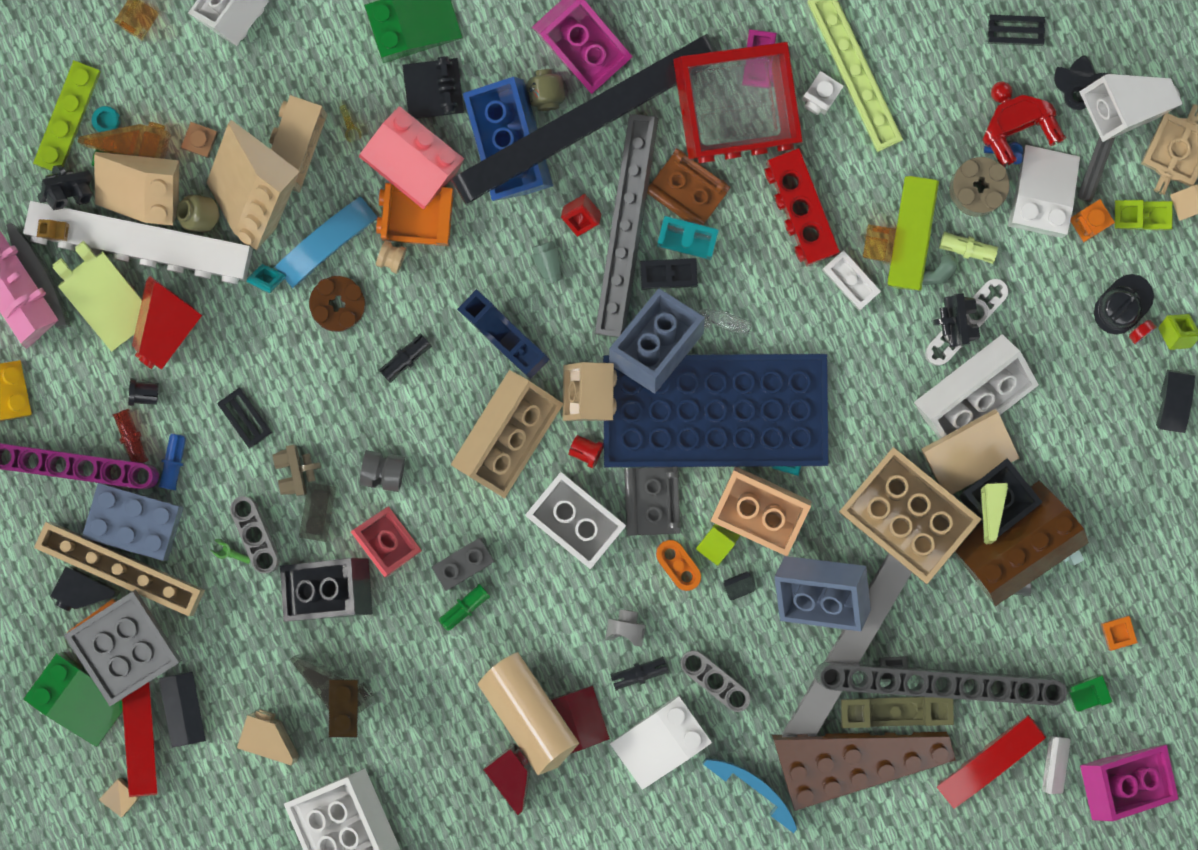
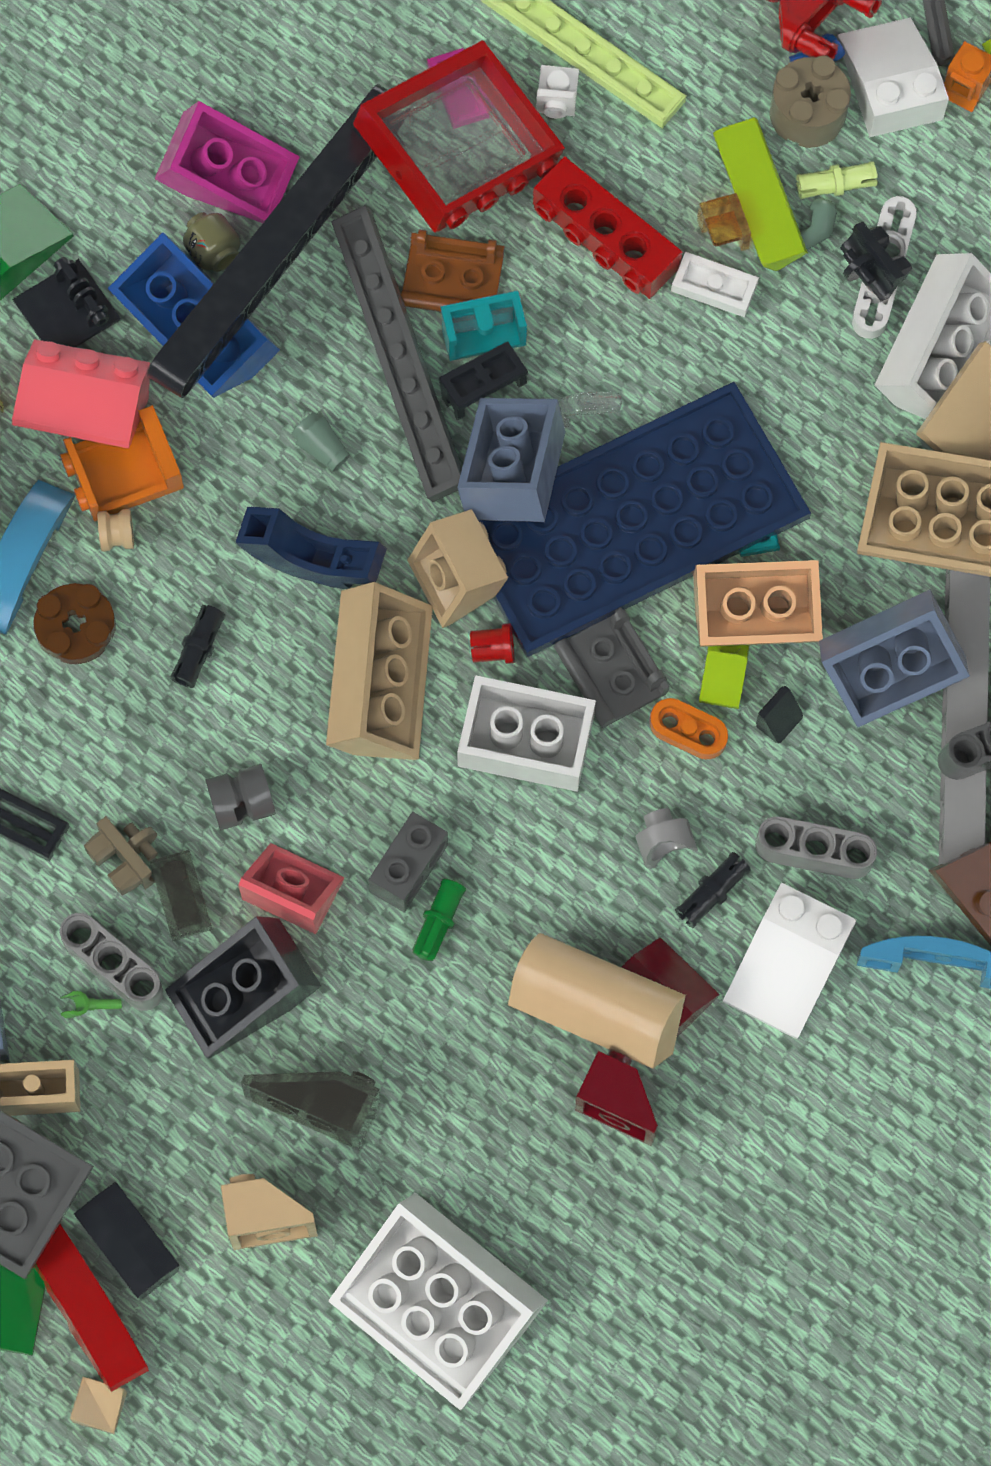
camera: 30 degrees left, 15 degrees down
dark brown plate [329,679,359,738] -> none
red slope [561,194,601,237] -> none

